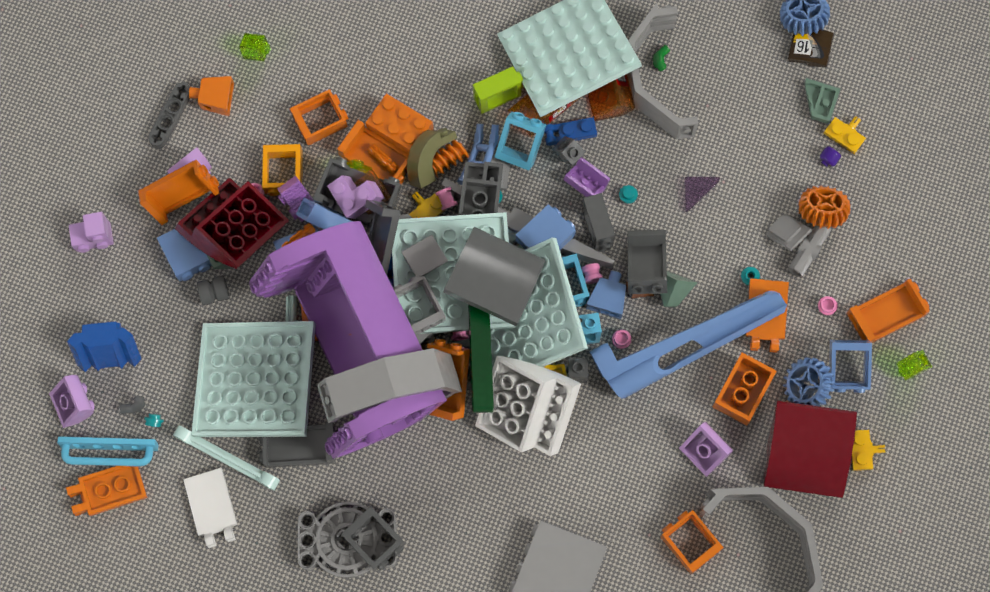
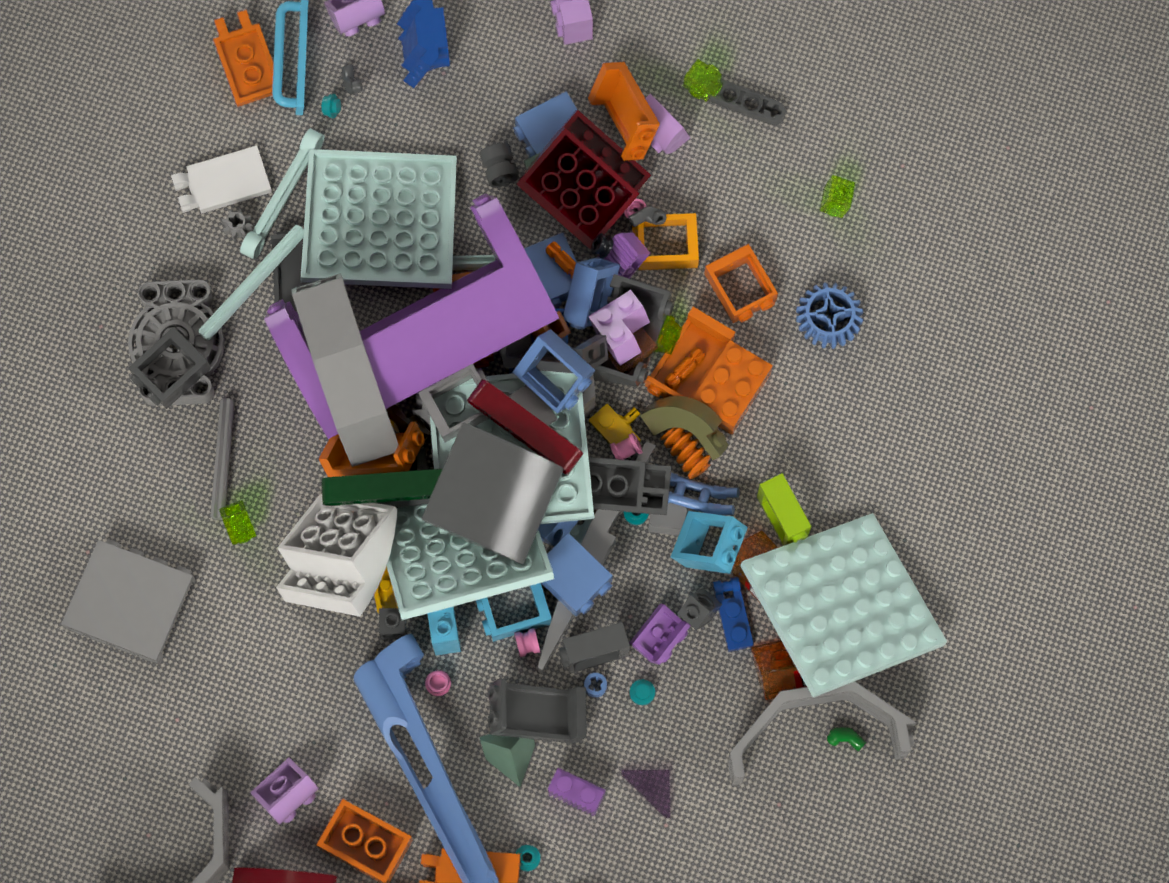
camera: 85 degrees right, 0 degrees up
orange torso [189,76,234,116] -> none
medium blue torso [586,271,626,319] -> none
orange window [661,510,724,574] -> none
none -> light aqua axle [198,225,304,340]
none -> light grey axle [210,398,234,520]
none -> clear neon green brick [219,500,256,545]
none -> light grey gear [222,208,253,241]
none -> dark red beam [467,379,583,475]
none -> medium blue window [513,329,596,413]
none -> medium lavender brick [548,768,605,816]
none -> medium blue bush [584,673,607,698]
none -> black bush [591,233,613,259]
none -> dark grey arm [628,206,667,227]
none -> clear neon green brick [683,59,723,102]
none -> medium blue gear [796,282,863,349]

